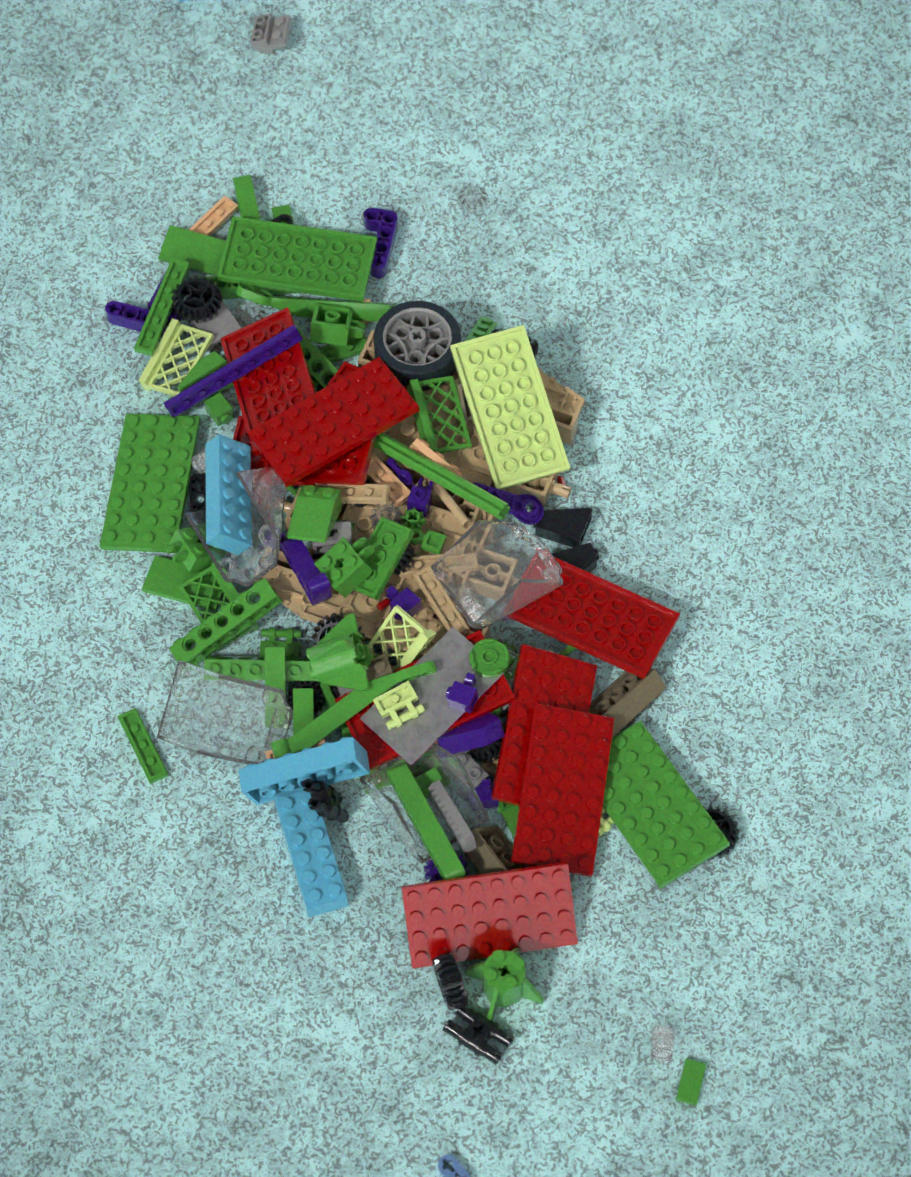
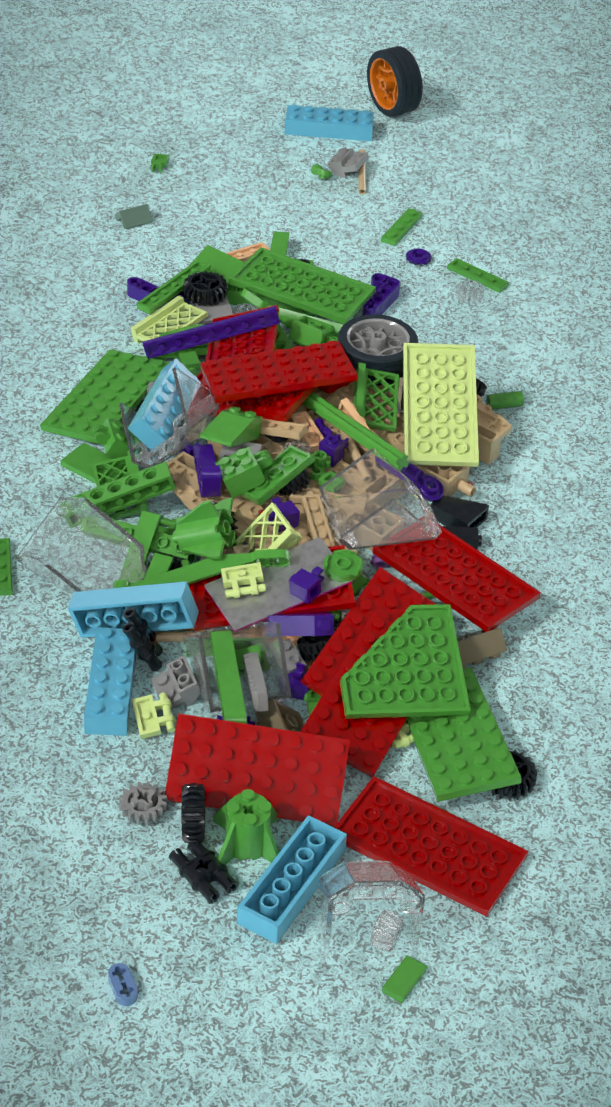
camera: 15 degrees right, 20 degrees down
none -> sand green panel [115,204,153,229]
none -> light grey gear [119,782,167,825]
none -> yellowish green plate [132,692,176,739]
none -> bright green plate [151,153,169,173]
none -> light grey brick [151,655,200,709]
none -> medium azure brick [237,815,347,944]
none -> bright green plate [311,164,332,180]
none -> clear windscreen [318,860,425,958]
none -> red plate [334,776,528,917]
none -> bright green plate [340,604,471,719]
none -> tan piece [358,149,366,194]
none -> bright green plate [381,208,422,246]
none -> dark purple gear [406,248,431,266]
none -> bright green tile [447,258,509,293]
none -> bright green axle [486,391,524,410]

